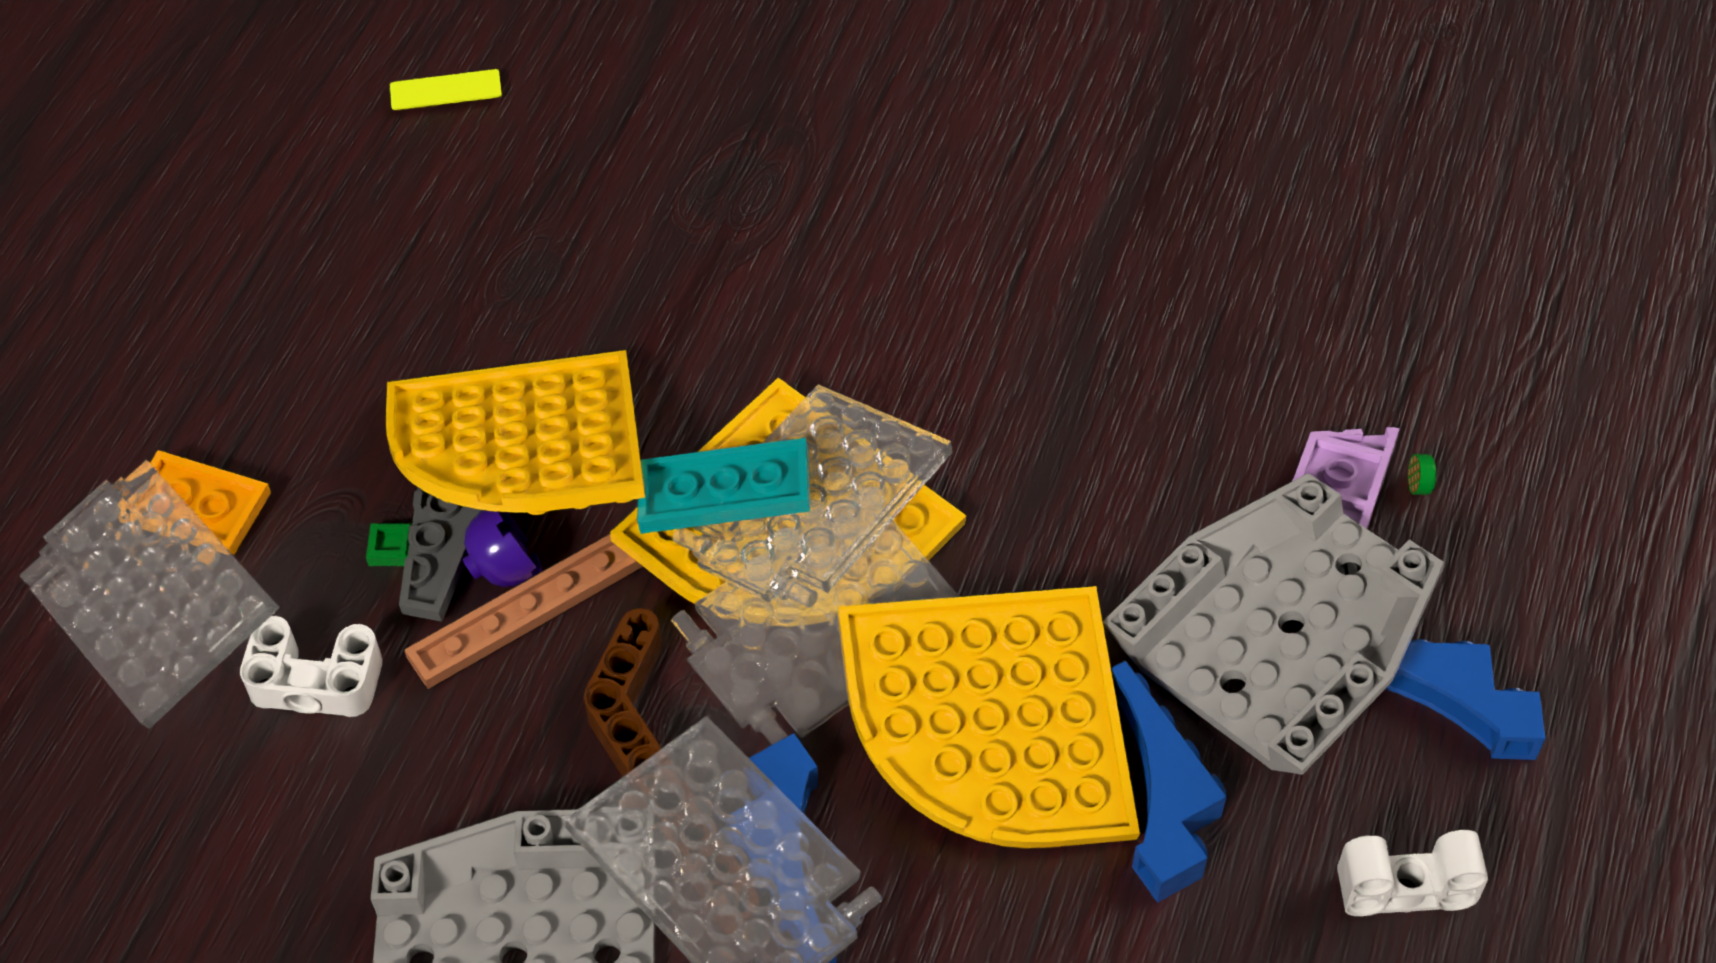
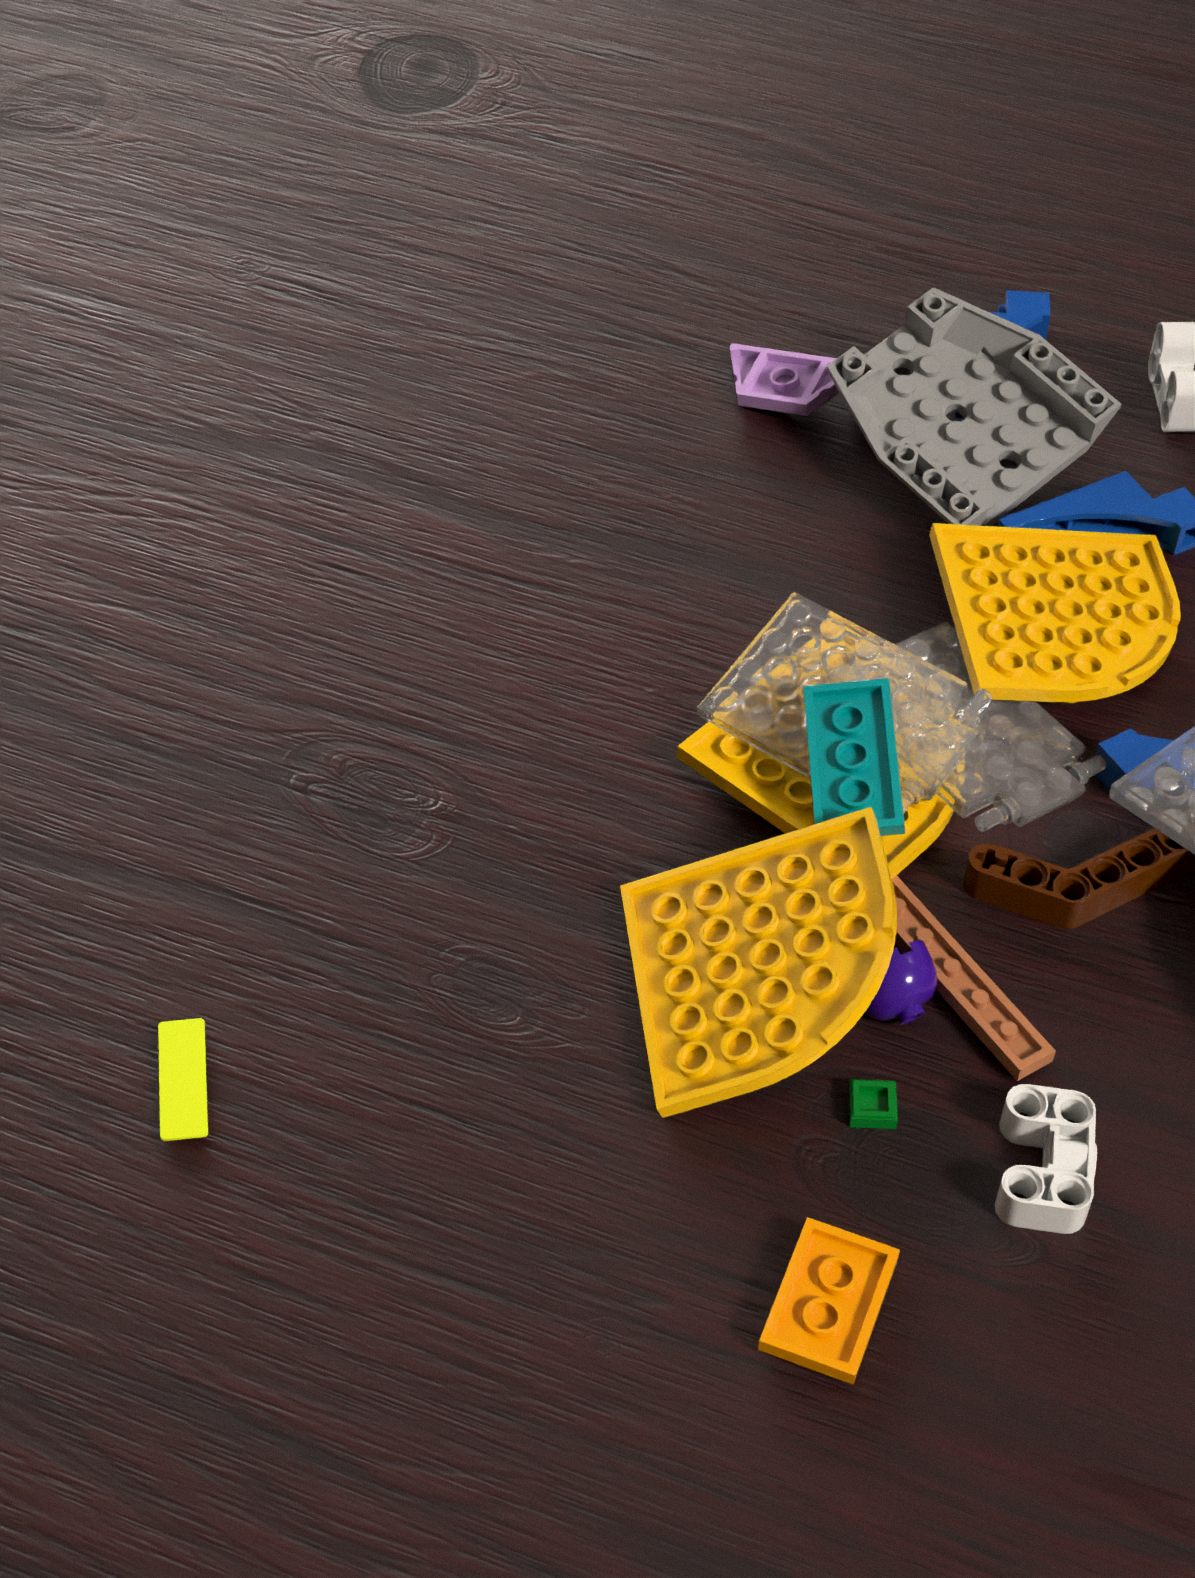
camera: 90 degrees left, 5 degrees down
clear plate [20,459,280,729] -> none
dark grey wing [399,487,481,622] -> none
green tile [1408,454,1436,495] -> none

